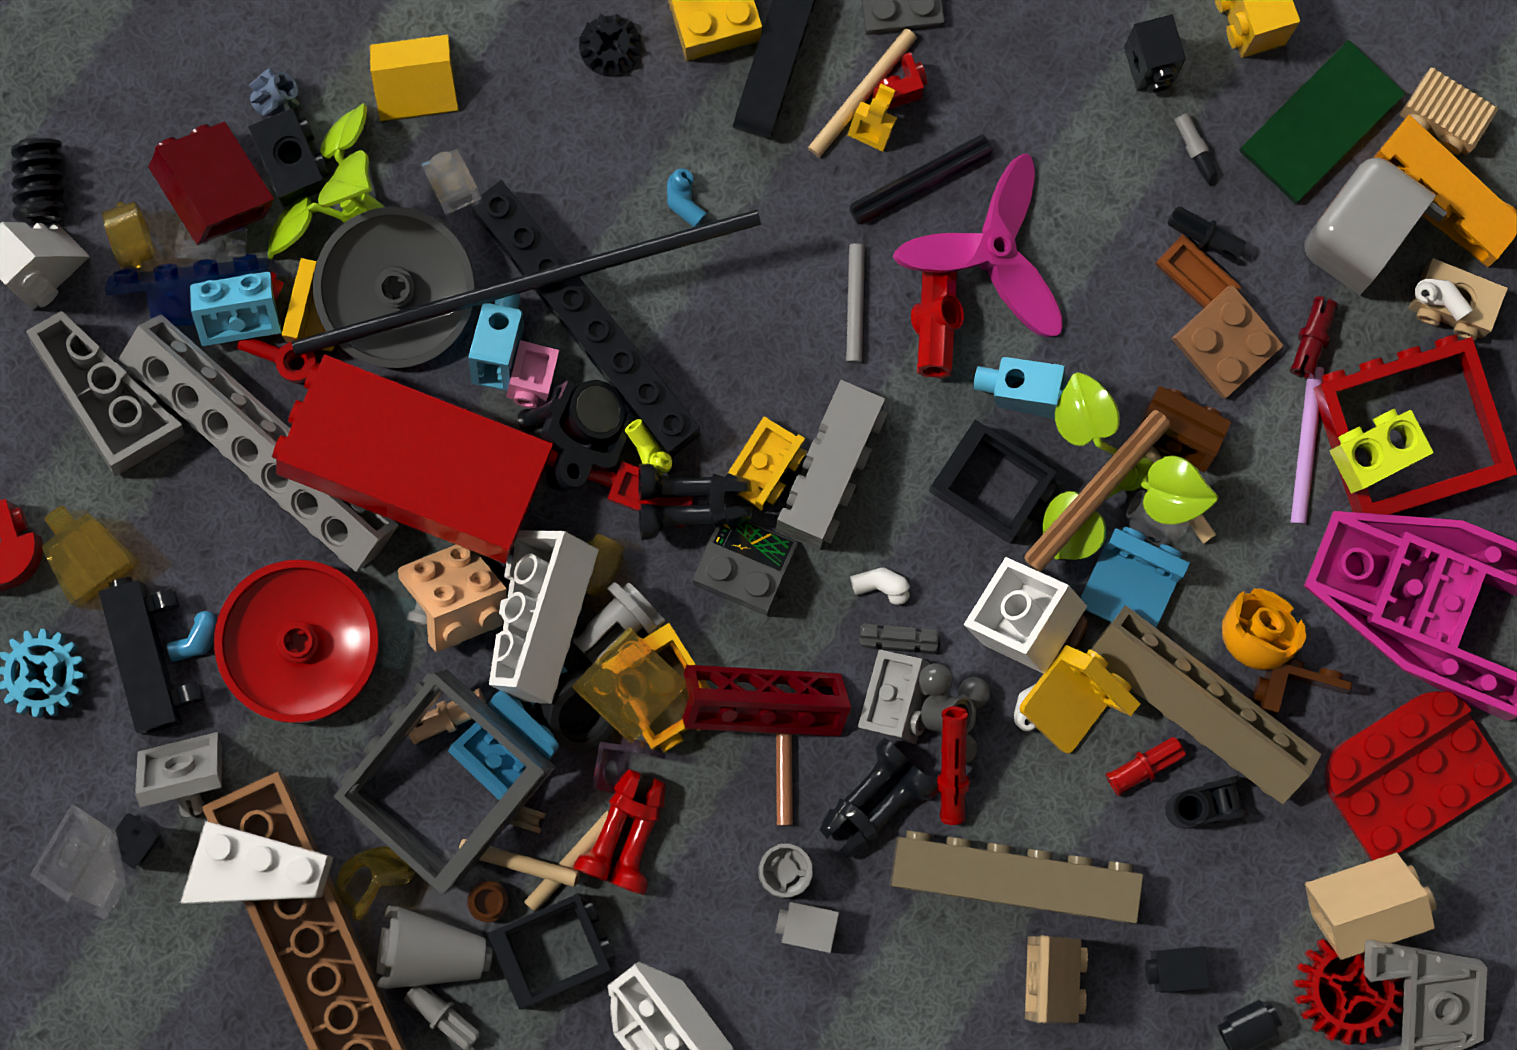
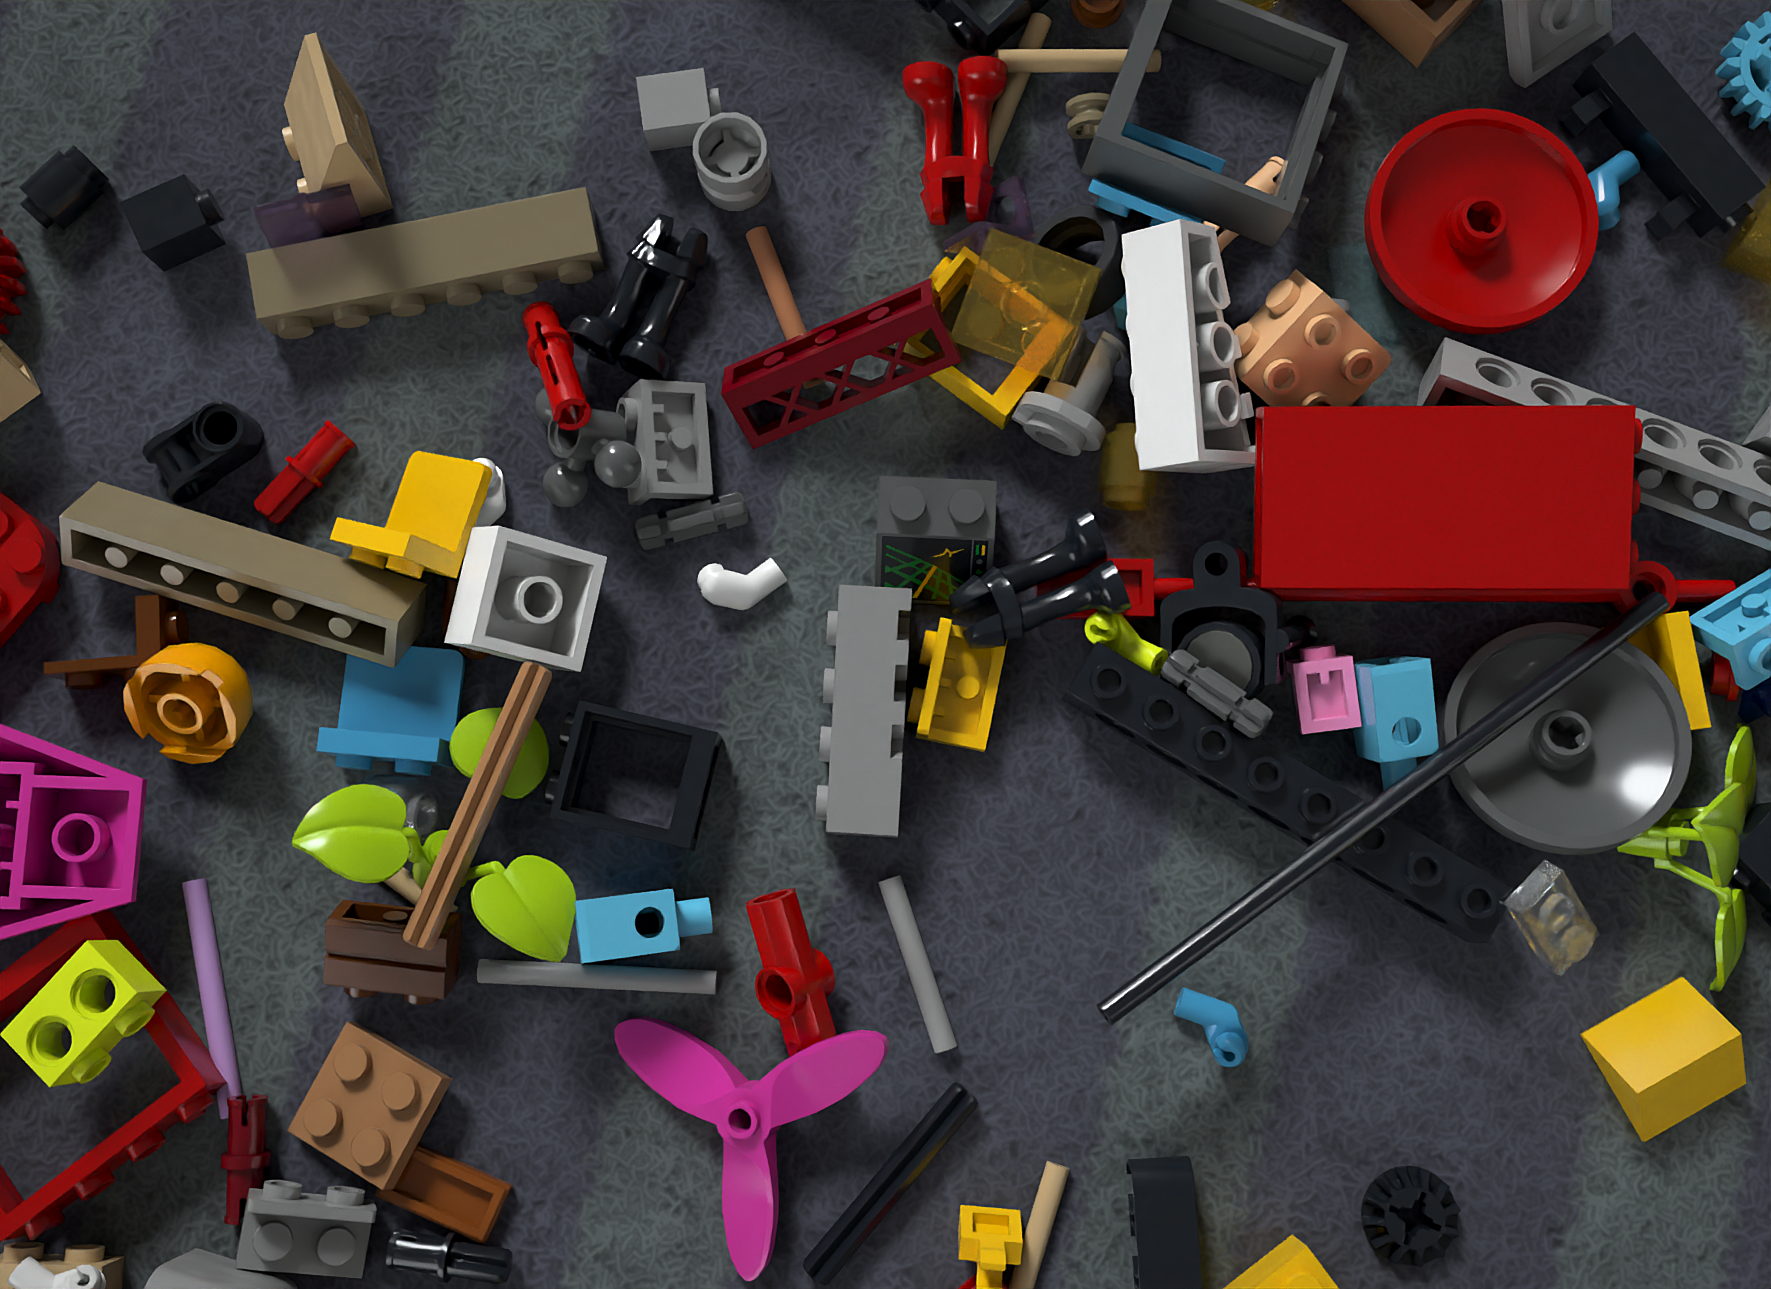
camera: 165 degrees right, 0 degrees up
none -> light grey bracket [235,1180,377,1279]
none -> clear purple piece [253,183,366,248]
none -> light grey bar [477,959,718,994]
none -> dark grey axle [1161,649,1273,738]

